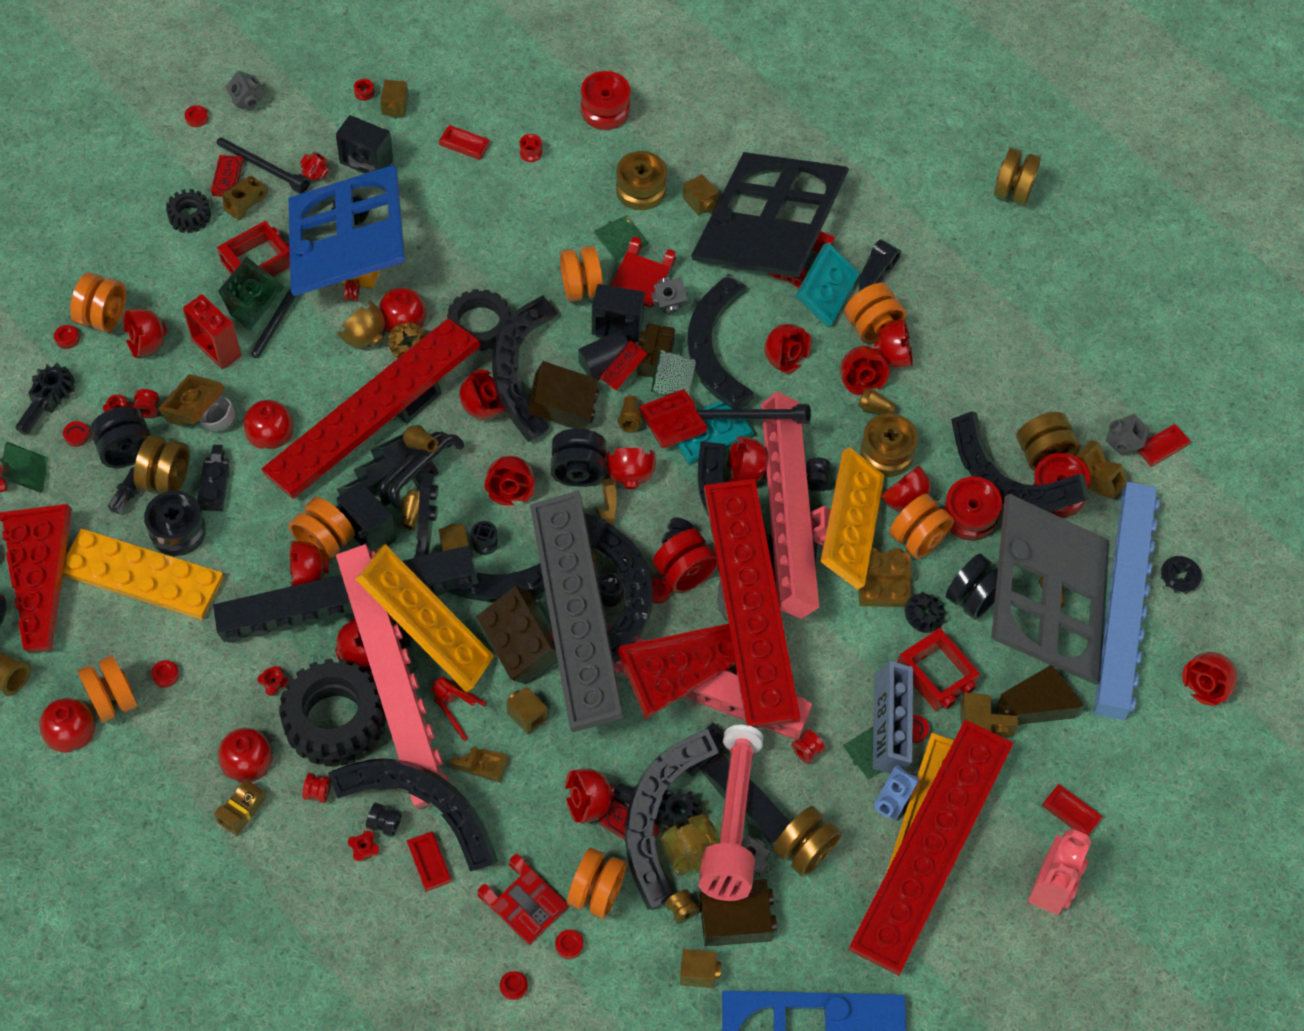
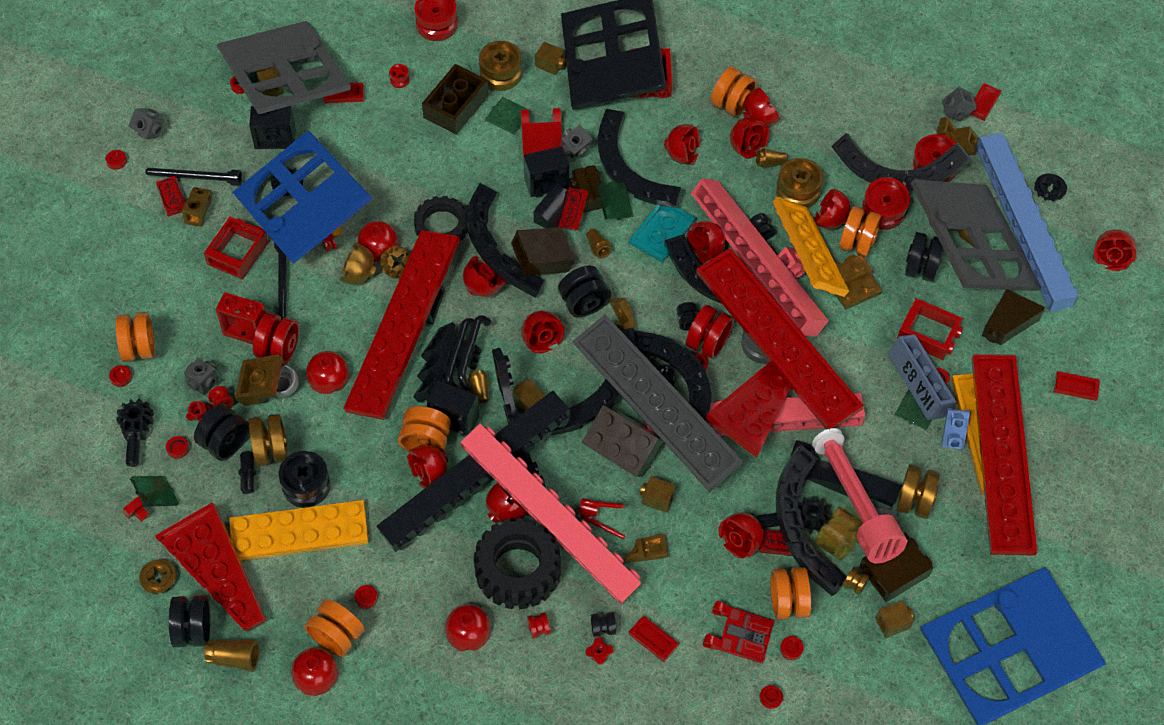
camera: 25 degrees left, 0 degrees up
red cylinder [123,308,167,358] -> none
black tyre [166,189,211,233] -> none
black hinge [197,444,230,511] -> none
pearl gold leg [214,780,266,836] -> none
clear green slope [218,257,285,331] -> none
red plate [258,666,289,696] -> none
red gear [300,152,329,181] -> none
black plate [328,758,498,872] -> none
light orange plate [355,544,494,692] -> none
pearl gold cone [403,425,438,453] -> none
black wheel [471,521,498,555] -> none
orange wheel [560,245,603,303] -> none
red cylinder [606,448,656,490] -> none
red slope [640,389,707,449] -> none
black piece [697,404,811,424] -> none
red wheel [791,730,825,764] -> none
teal tile [795,243,860,327] -> none
black piece [859,239,901,291] -> none
black gear [905,592,946,633] -> none
pearl gold brick [960,693,1018,738] -> none
pearl gold wheel [1016,412,1081,471] -> none
coral brick [1027,829,1091,915] -> none
none -> dark grey brick [184,358,219,396]
none -> dark grey door [217,21,351,114]
none -> red wheel [253,312,300,365]
none -> dark brown brick [422,64,489,134]

